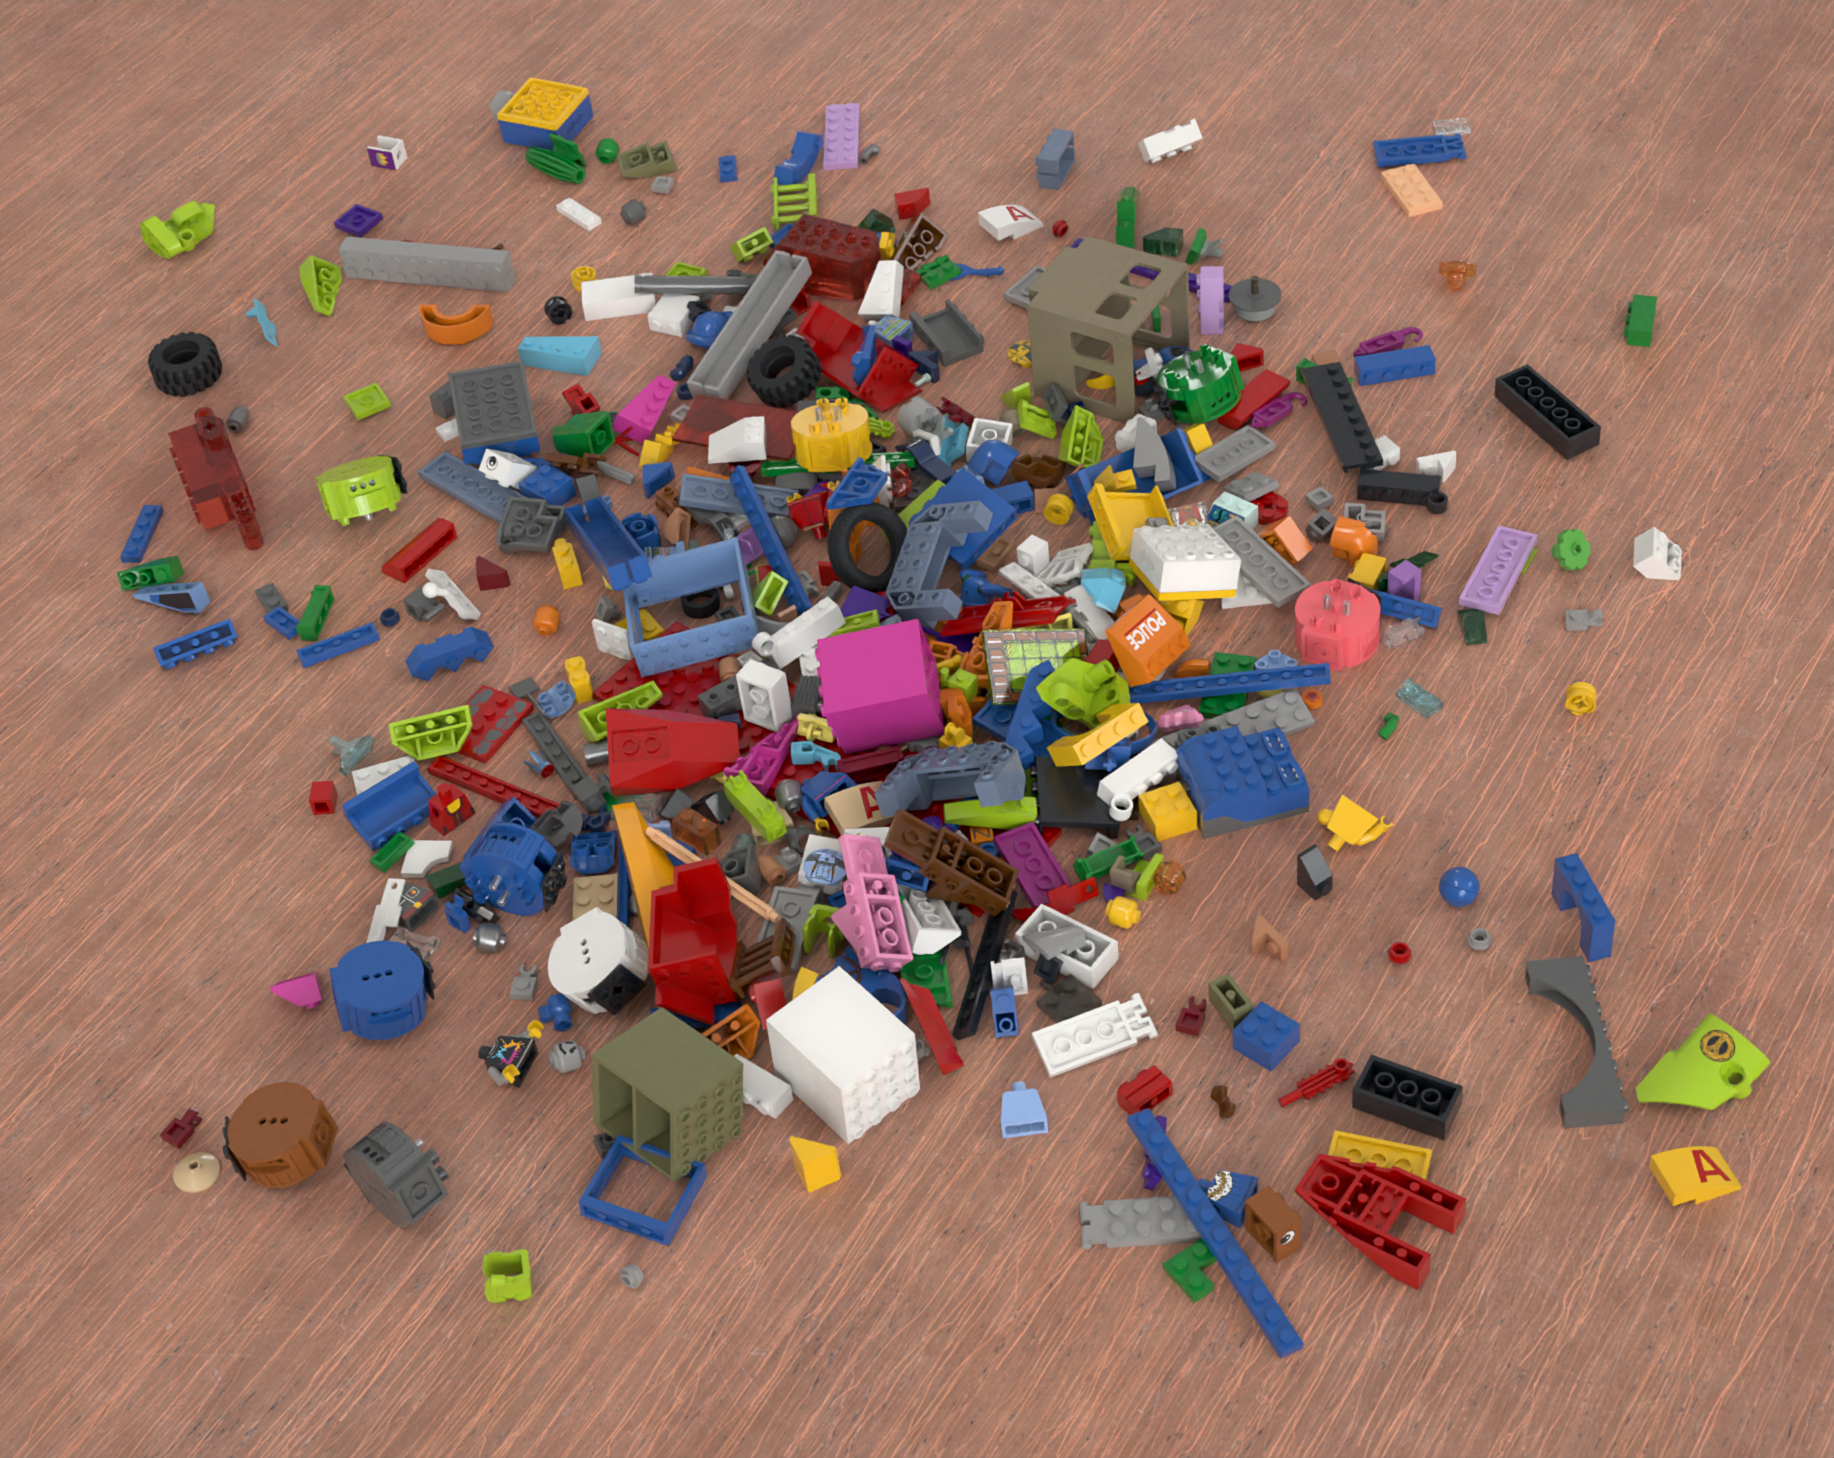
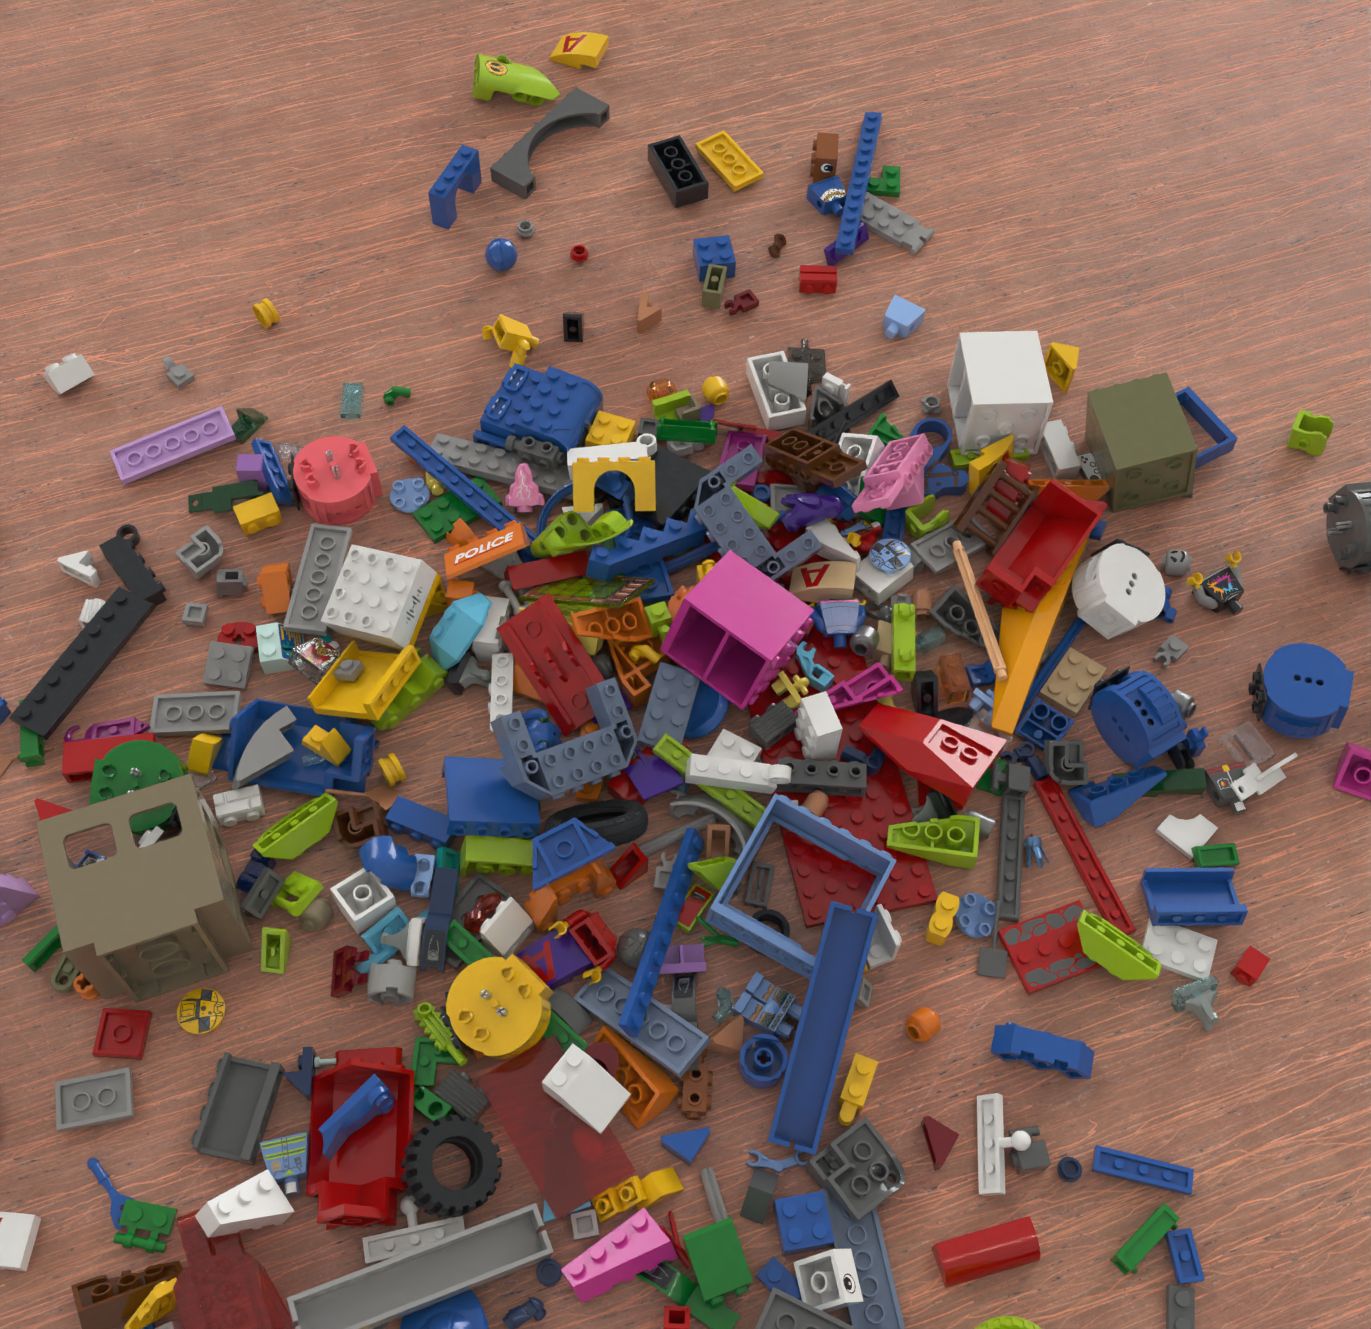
camera: 150 degrees left, 15 degrees up
blue brick [153,618,238,670] -> none
red torso [428,783,475,836] -> none
reddish brown plate [544,453,607,477] -> none
light grey plate [620,1264,644,1289] -> none
dark purple plate [893,335,913,358] -> none
red wedge [900,979,965,1075] -> none
slope [990,985,1019,1038] -> none
white brick [1017,535,1050,577] -> none
white hinge [1031,993,1158,1078] -> none
white plate [1036,543,1094,588] -> none
red piece [1278,1058,1355,1108] -> none
red wedge [1295,1153,1466,1290] -> none
orange brick [1330,516,1378,567] -> none
bright green plant [1551,529,1591,571] -> none

